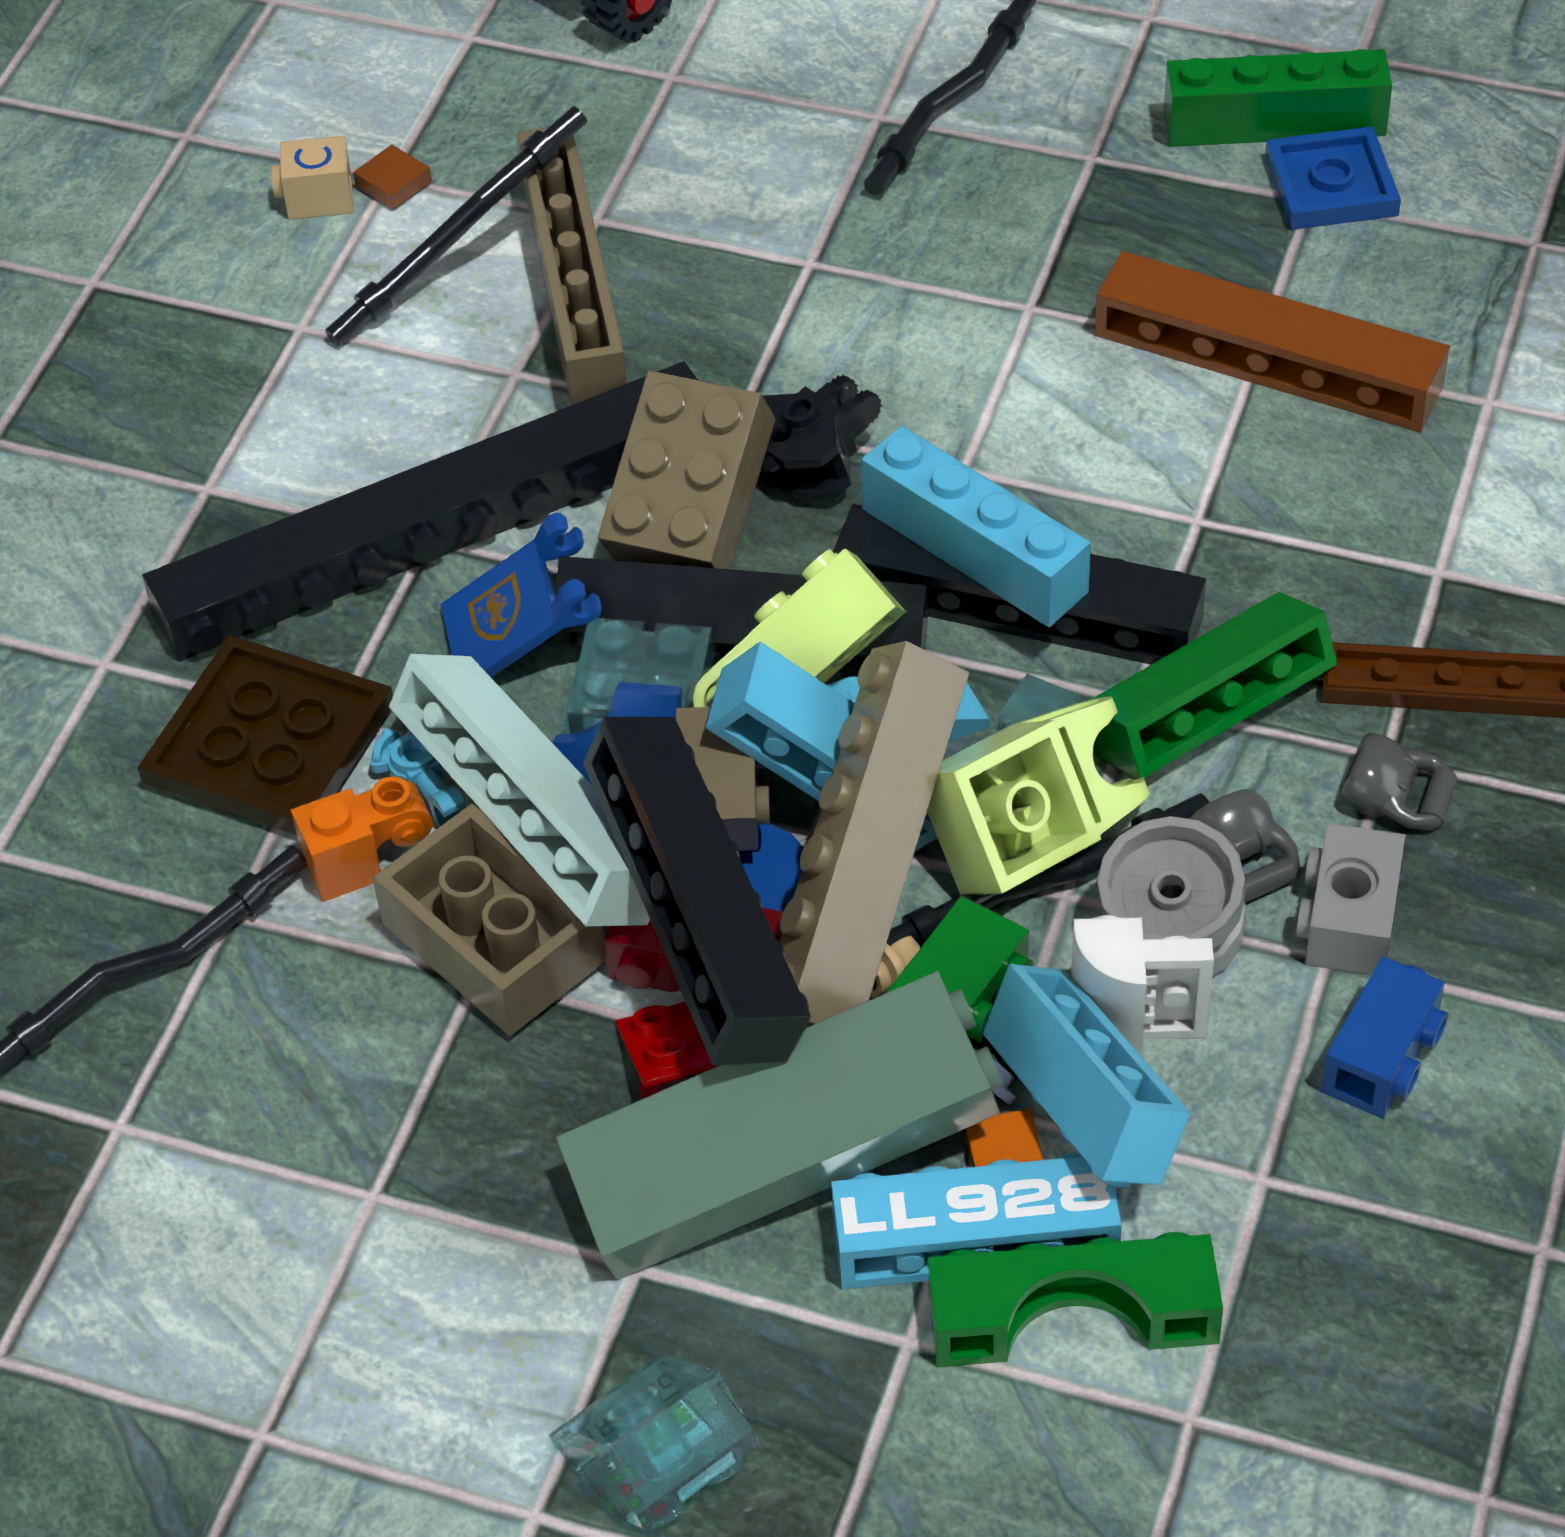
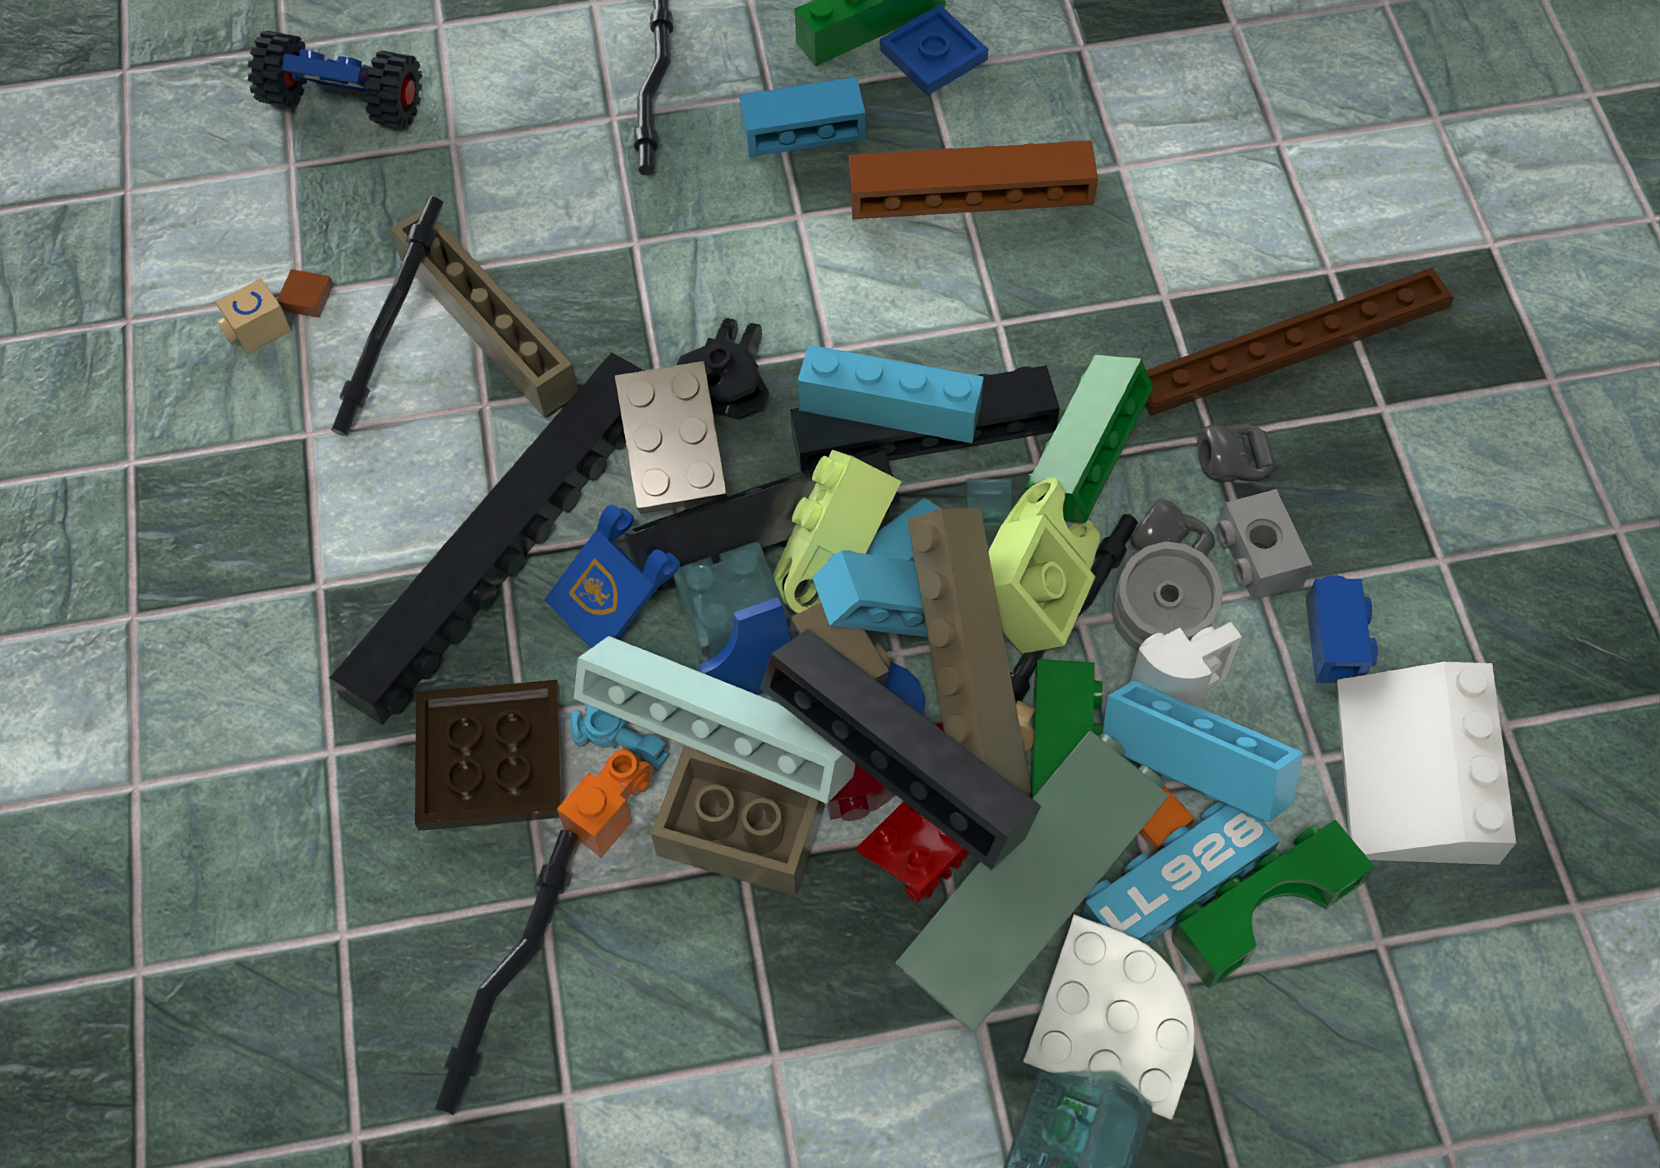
camera: 30 degrees left, 10 degrees up
none -> dark azure brick [739,77,866,157]
none -> plate [1023,914,1195,1120]
none -> white slope [1335,662,1516,865]

